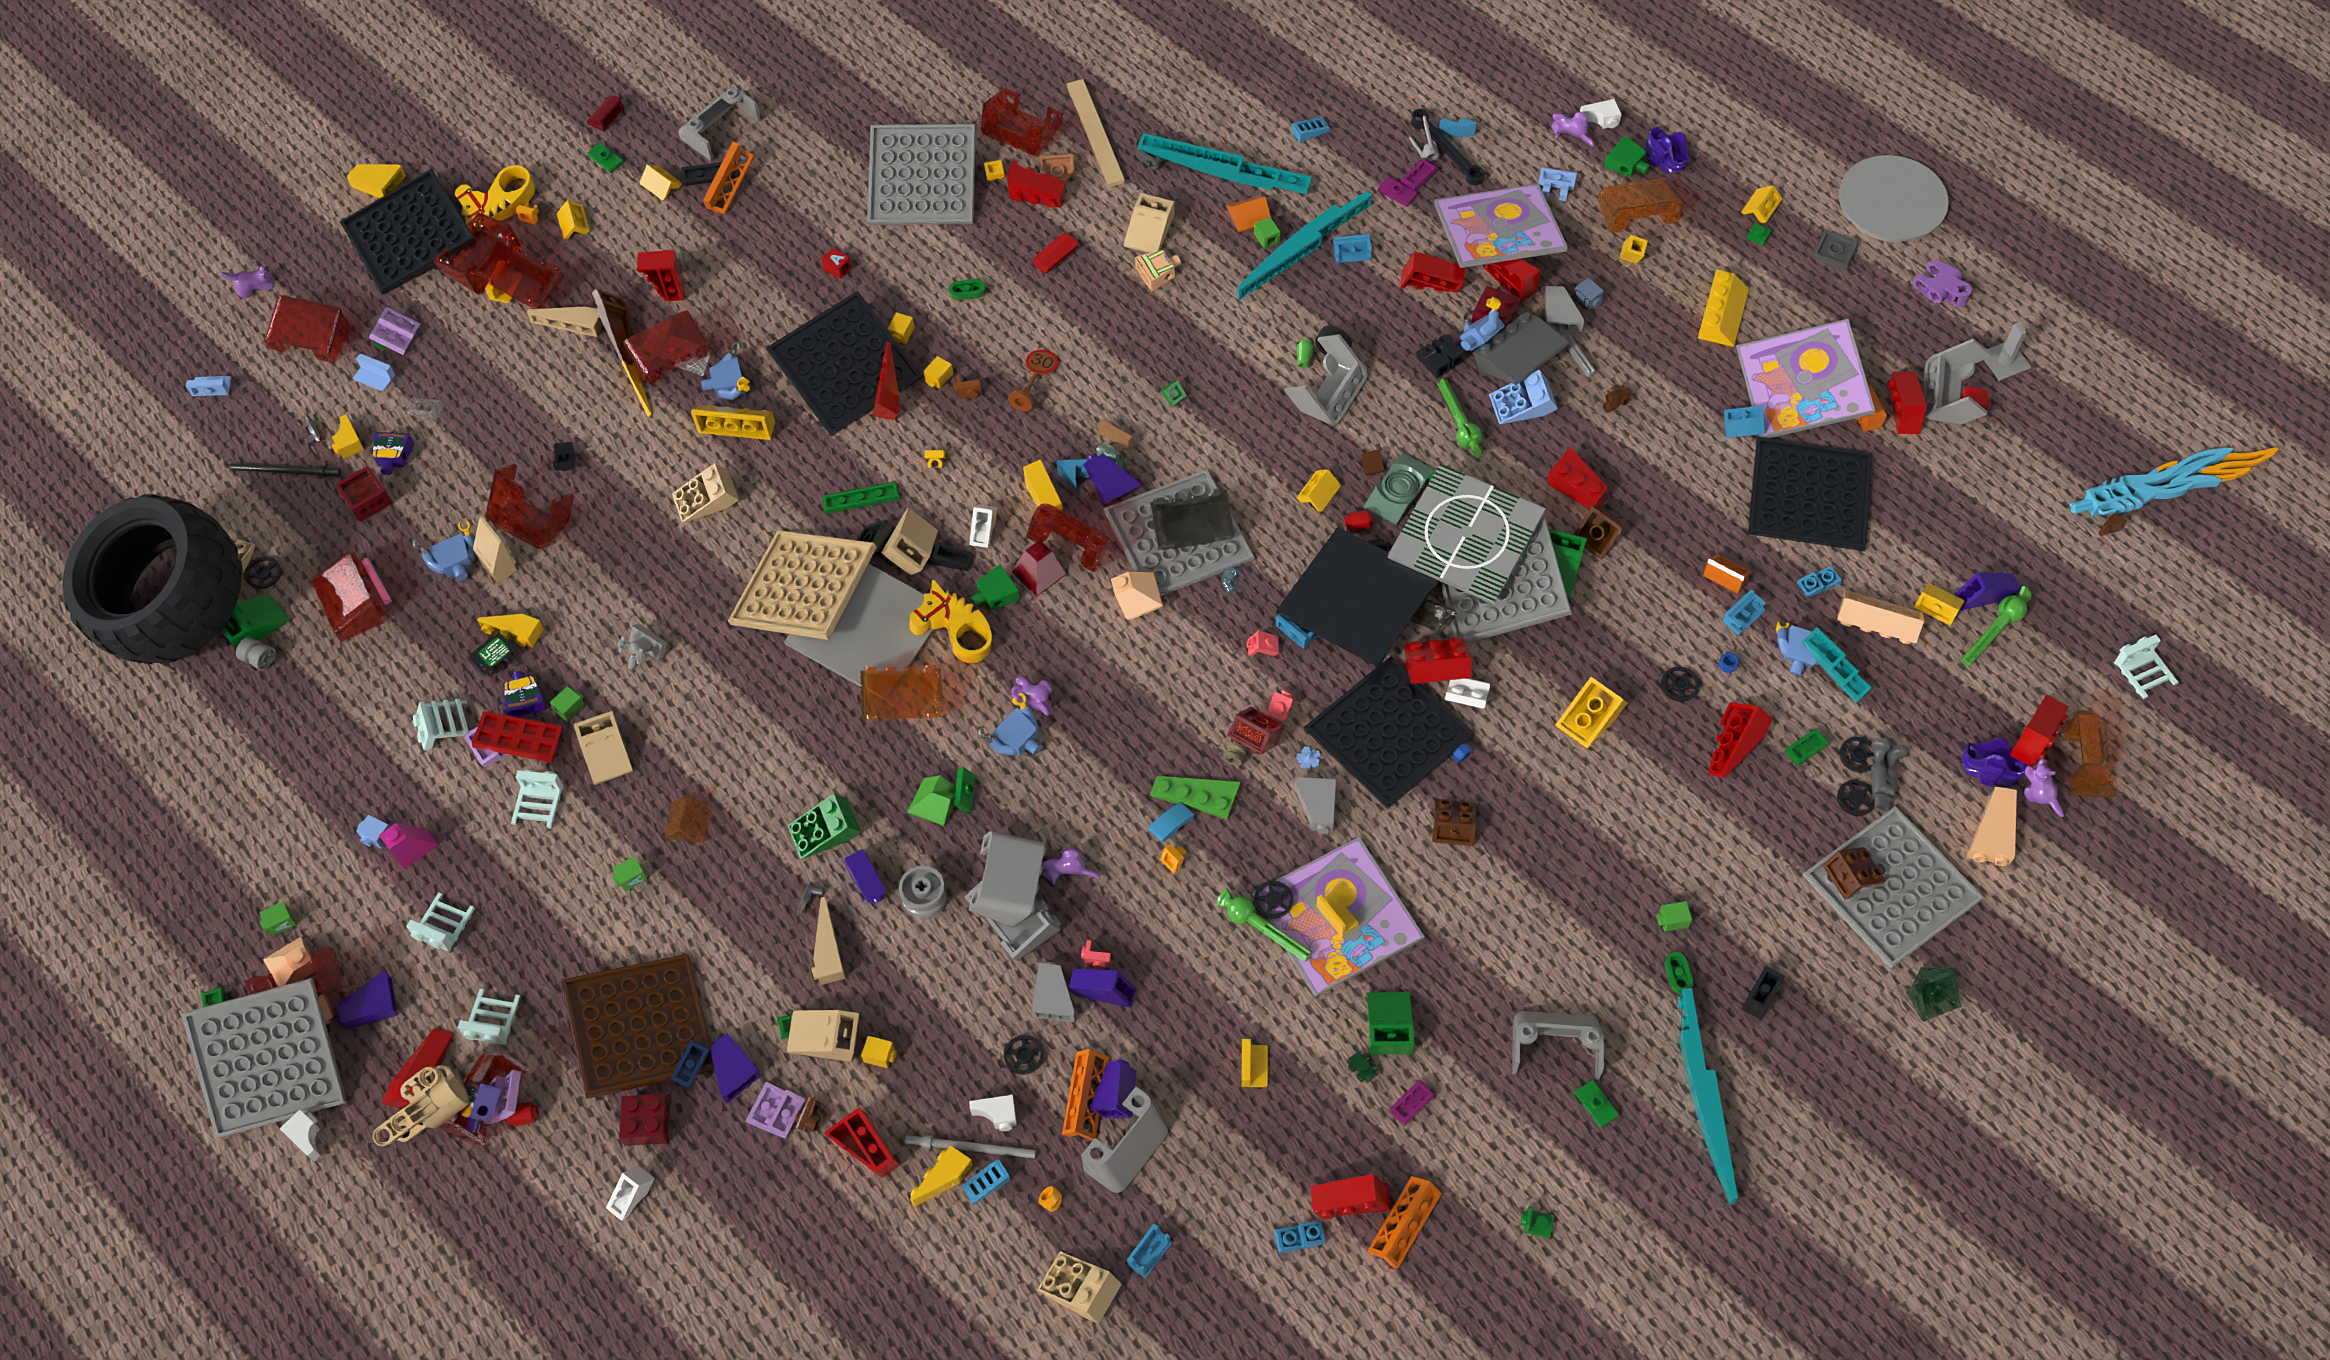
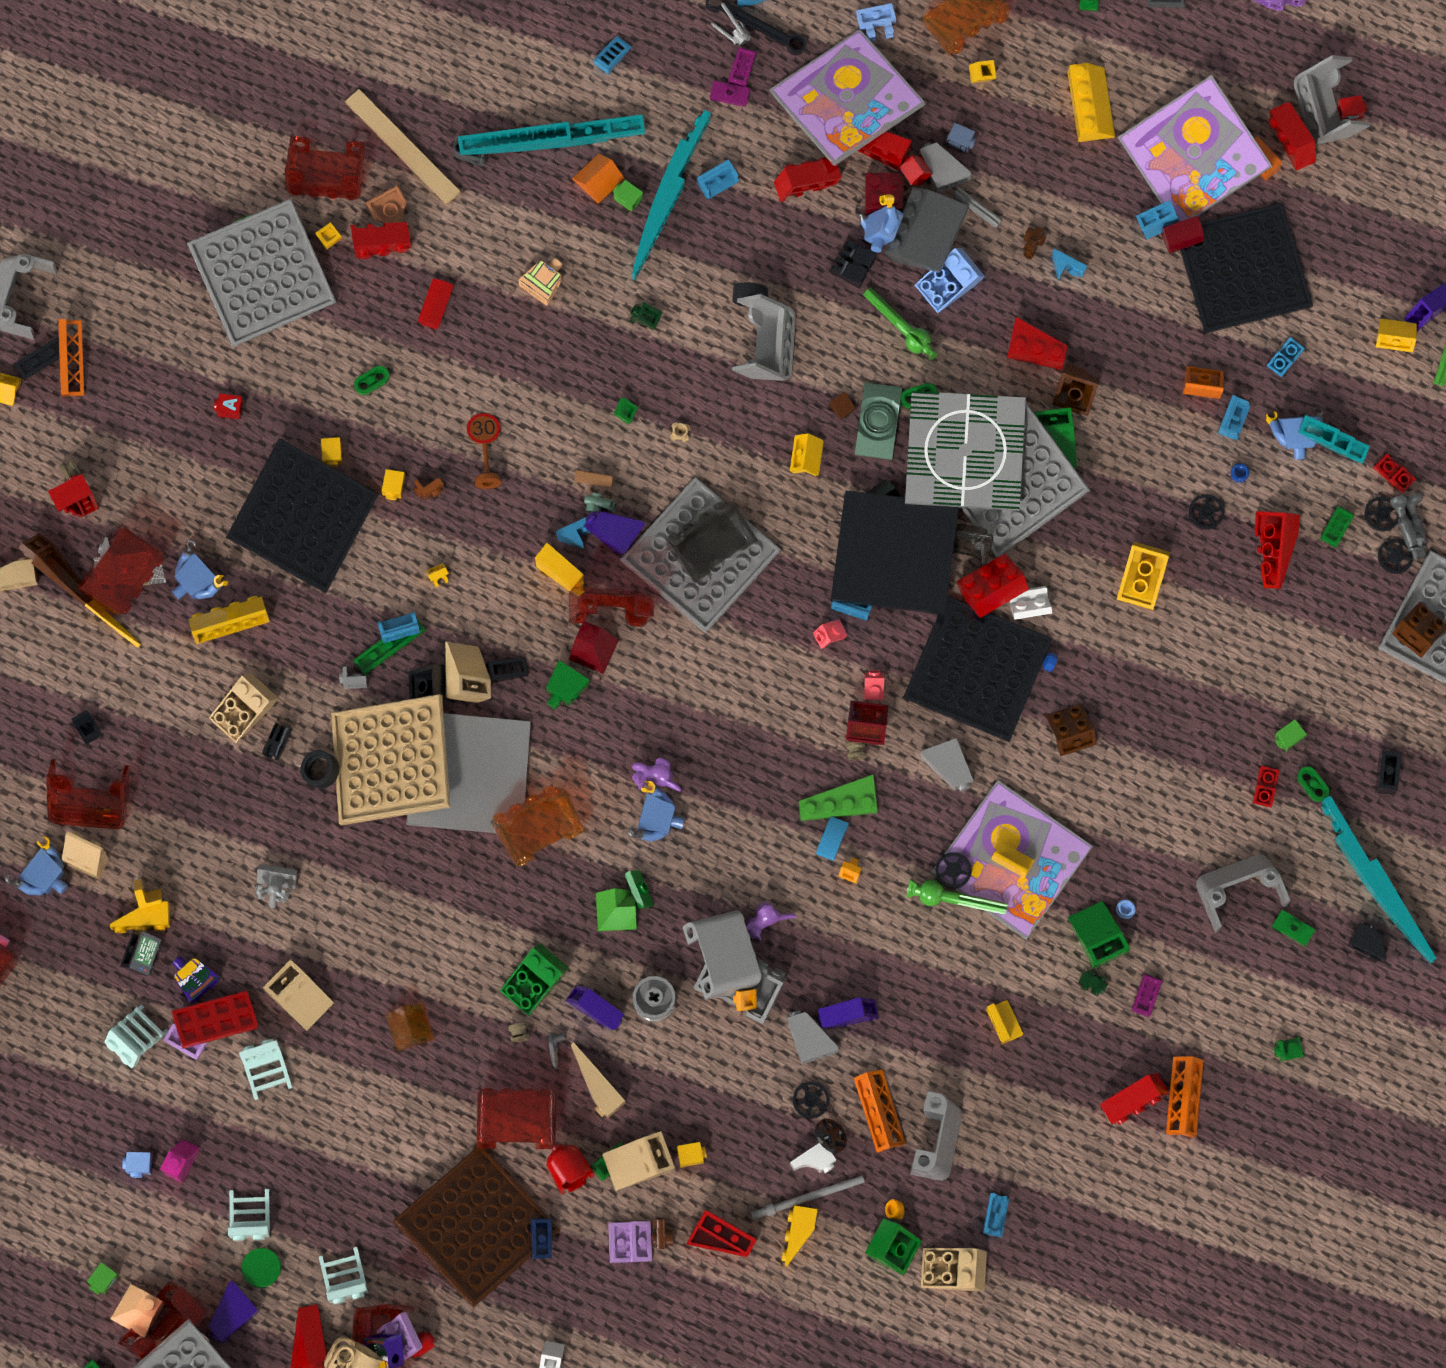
camera: 30 degrees left, 15 degrees up
bright green brick [550,686,585,722] -> none
bright green brick [612,856,647,891] -> none
dark red piece [619,1094,670,1146] -> none
dark purple slope [710,1033,761,1104] -> none
red wedge [873,341,902,420] -> none
yellow animal [909,580,992,663] -> none
dark azure slope [962,1159,1011,1205] -> none
white arch [969,505,997,548] -> none
coral bracket [1081,940,1111,970] -> none
dark purple slope [1090,1059,1137,1119] -> none
light nougat slope [1111,572,1163,620] -> none
tan slope [1123,193,1175,253] -> none
clear light blue arm [1221,567,1238,595] -> none
dark azure slope [1274,1221,1326,1254] -> none
light blue plant [1296,746,1321,769] -> none
bright green cone [1297,339,1315,368] -> none
red brick [1344,510,1373,532] -> none
light nougat slope [1837,590,1924,644] -> none
light grey piece [1984,322,2032,381] -> none
none -> yellow panel [134,879,162,909]
none -> green tile [241,1248,281,1288]
none -> black arm [262,723,292,760]
none -> black tyre [300,750,339,789]
none -> light grey bracket [339,666,367,689]
none -> dark azure hinge [377,612,420,643]
none -> clear red windscreen [476,1088,557,1149]
none -> dark tan wheel [508,1023,530,1043]
none -> red cylinder [546,1144,595,1194]
none -> dark green bracket [630,302,663,330]
none -> tan plate [670,422,690,442]
none -> light orange tile [733,988,757,1011]
none -> black wheel [815,1118,847,1153]
none -> green slope [865,1218,922,1276]
none -> red brick [899,155,933,186]
none -> dark azure slope [1051,248,1087,281]
none -> light blue plate [1116,900,1135,919]
none -> dark red brick [1161,215,1204,254]
none -> red slope [1253,766,1280,808]
none -> black slope [1348,922,1387,963]
none -> red slope [1373,454,1416,493]

